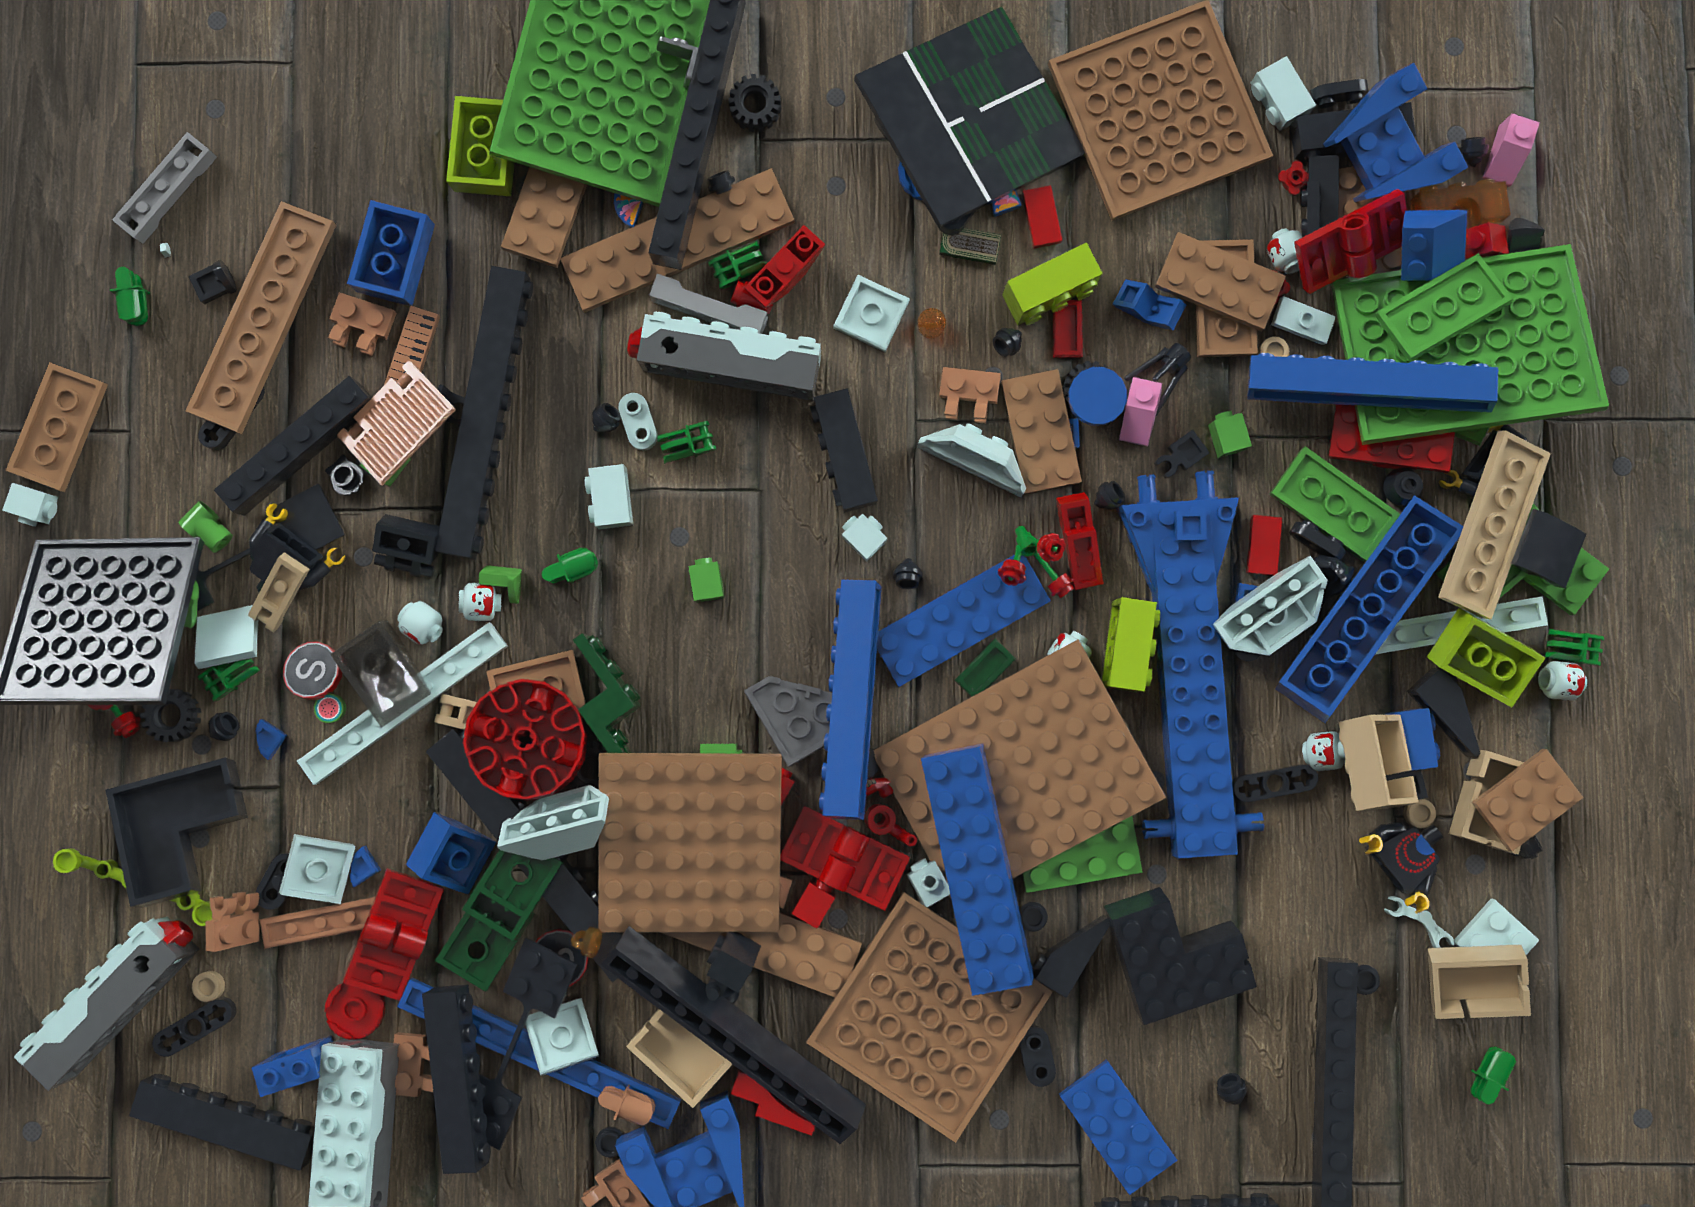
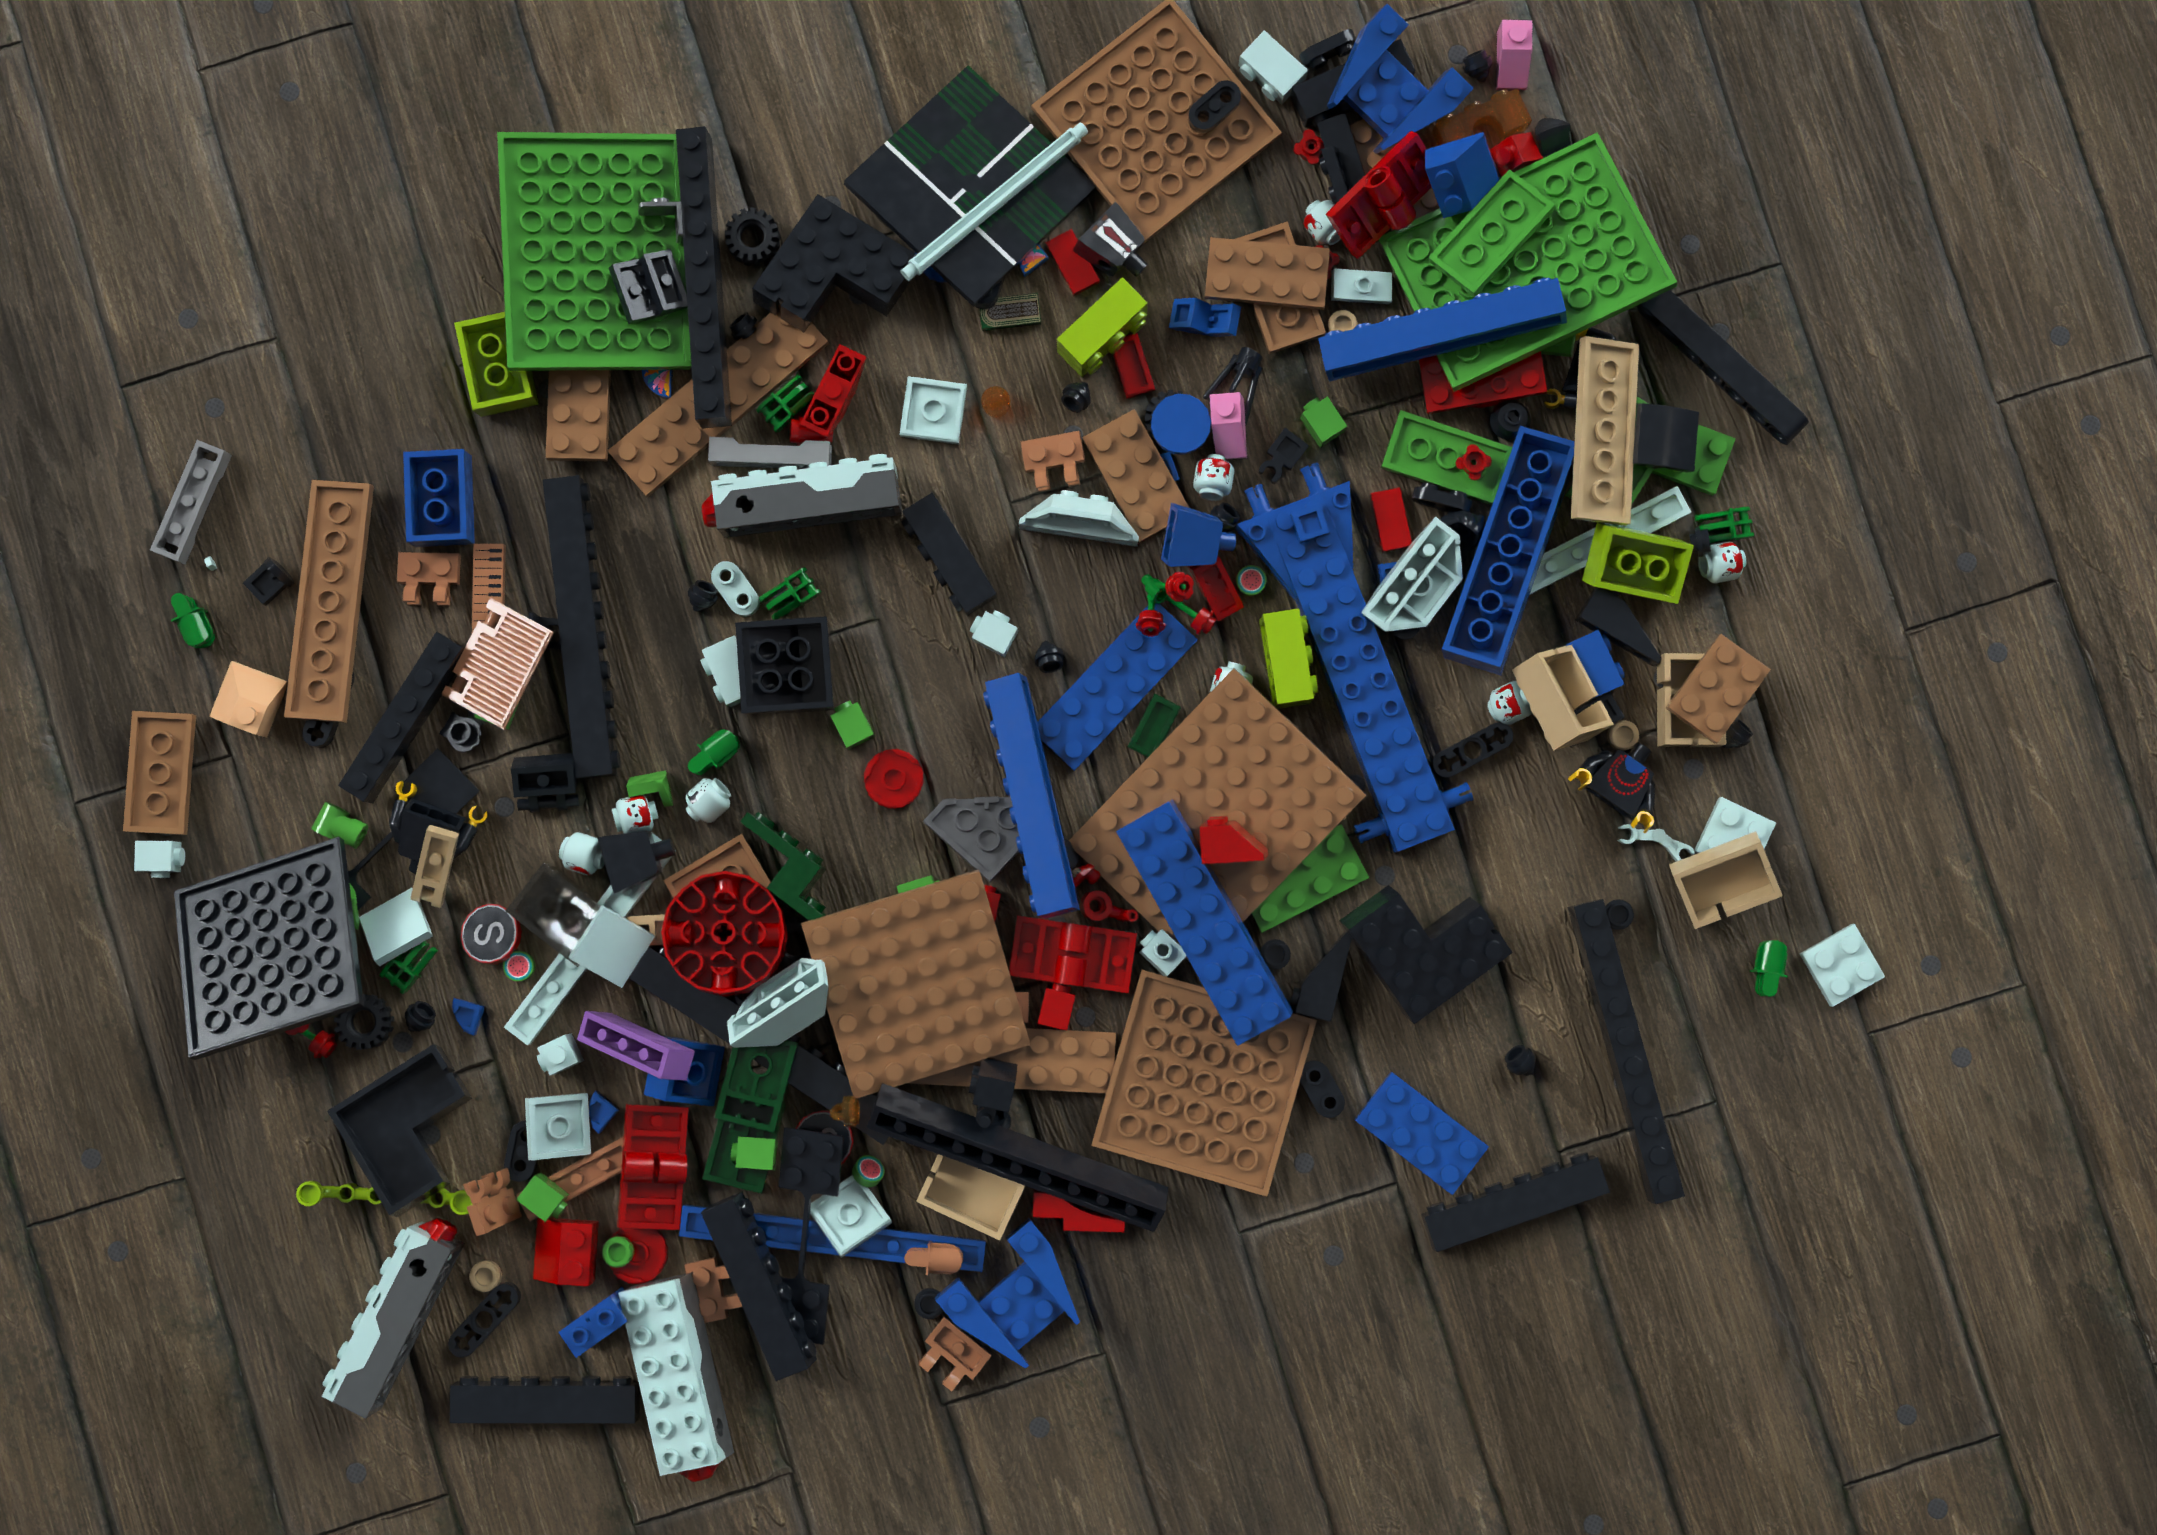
camera: 15 degrees left, 0 degrees up
none -> light nougat slope [209,661,288,738]
none -> bright green brick [516,1172,570,1222]
none -> red slope [533,1217,599,1286]
none -> light aqua brick [537,1033,584,1075]
none -> light aqua tile [569,905,655,988]
none -> medium lavender brick [577,1011,695,1080]
none -> black torso [598,831,675,894]
none -> bright green tile [602,1236,634,1268]
none -> black slope [609,249,688,325]
none -> light aqua head [685,778,731,823]
none -> bright green brick [731,1136,778,1171]
none -> black slope [735,616,834,714]
none -> black piece [752,194,917,333]
none -> tile [852,1155,885,1187]
none -> red tile [864,749,924,809]
none -> light aqua piece [900,122,1088,281]
none -> black torso [1073,202,1148,277]
none -> blue torso [1161,503,1236,567]
none -> black plate [1188,80,1241,133]
none -> light aqua head [1193,454,1234,501]
none -> red slope [1199,816,1268,864]
none -> tile [1236,565,1266,596]
none -> red plate [1455,444,1492,481]
none -> black beam [1636,290,1809,445]
none -> black plate [1689,527,1711,557]
none -> light aqua plate [1800,924,1885,1007]

